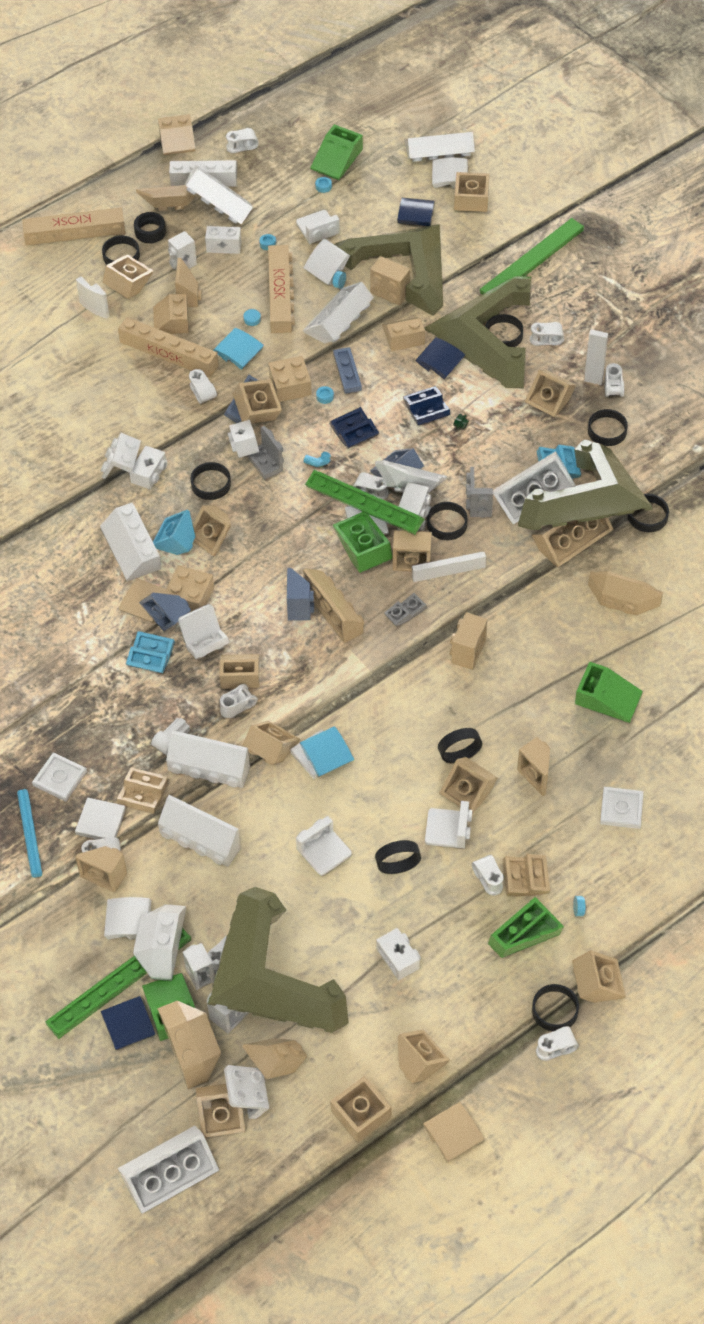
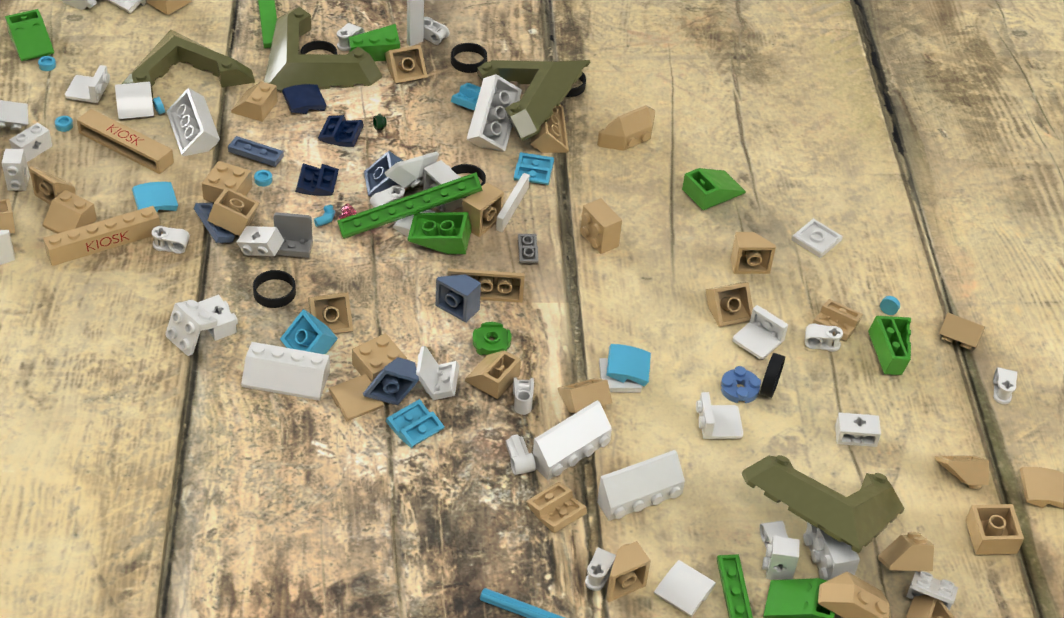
camera: 60 degrees left, 10 degrees down
white tile [32,753,87,801] -> none
white tile [75,798,126,839] -> none
white wedge [133,904,186,981] -> none
medium azure tile [243,309,261,326] -> none
tan brick [370,256,410,305] -> none
dark blue slope [397,197,435,226] -> none
black tyre [438,728,483,763] -> none
light grey bracket [466,467,493,518] -> none
black tyre [532,984,579,1032] -> none
none -> clear pink tile [339,203,357,219]
none -> bright green wedge [349,24,400,62]
none -> bright green plate [472,322,512,355]
none -> medium azure slope [514,152,554,185]
none -> medium blue plate [721,366,761,403]

